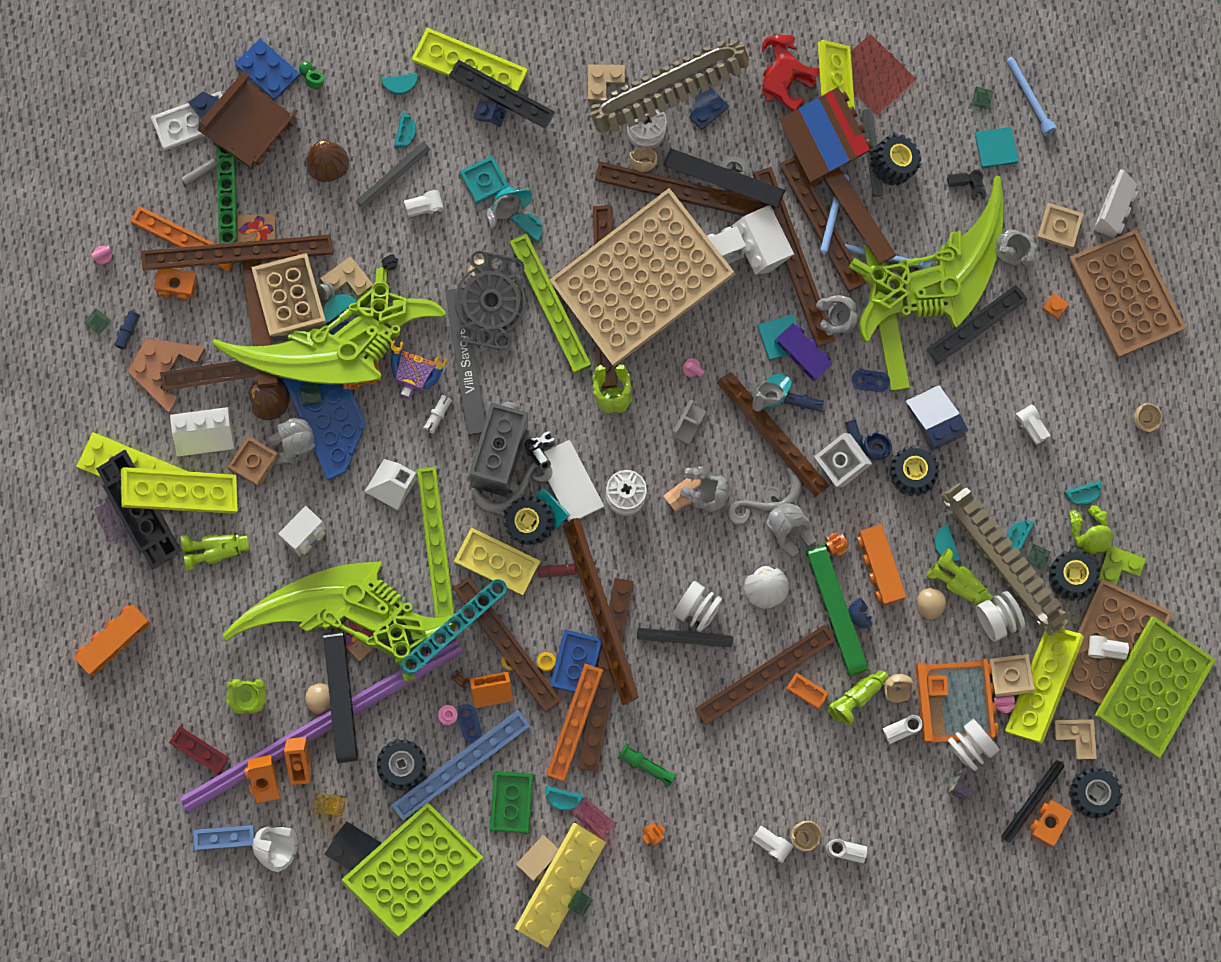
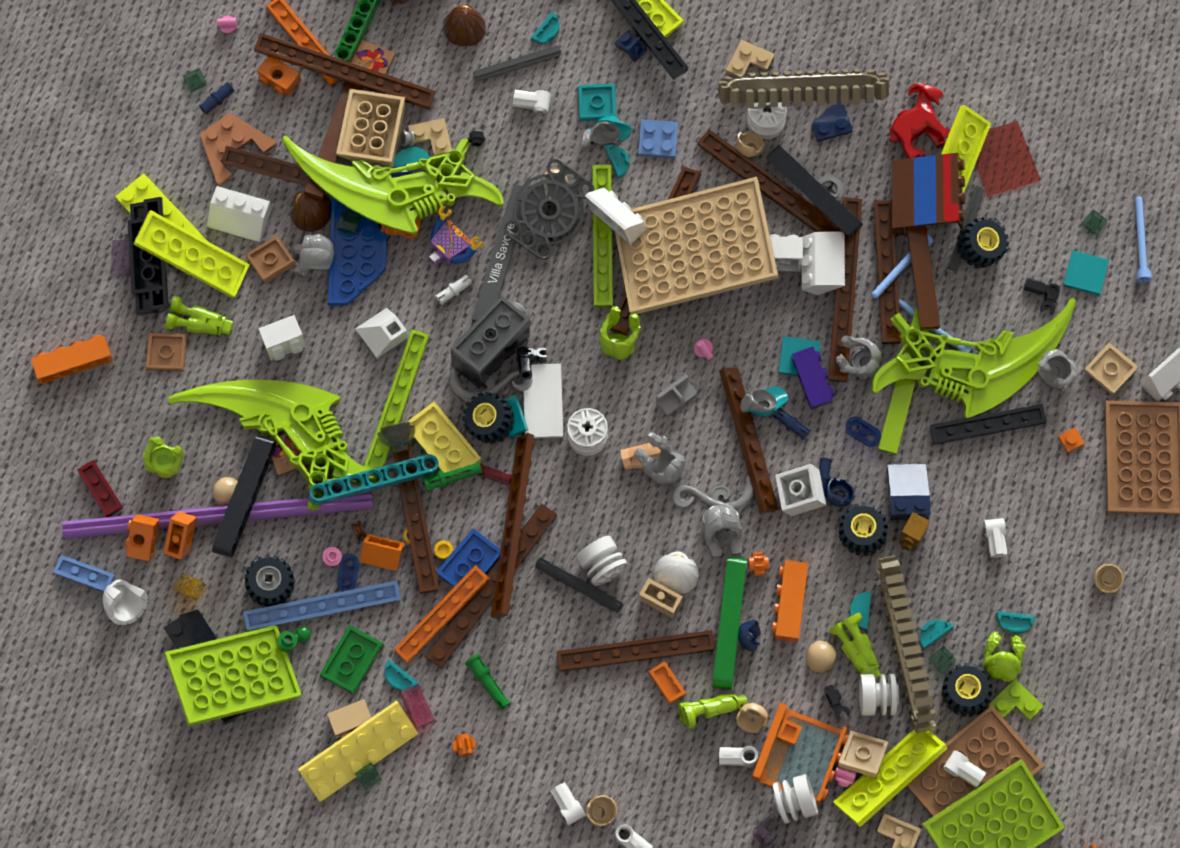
camera: 30 degrees right, 5 degrees down
none -> medium nougat tile [146,333,187,371]
none -> green plate [277,627,311,652]
none -> clear smoke piece [377,422,416,453]
none -> green pin [423,462,482,493]
none -> white slope [585,188,646,245]
none -> medium blue plate [638,119,678,158]
none -> tan brick [639,578,683,619]
none -> black plate [824,685,850,721]
none -> pearl gold brick [898,512,930,551]

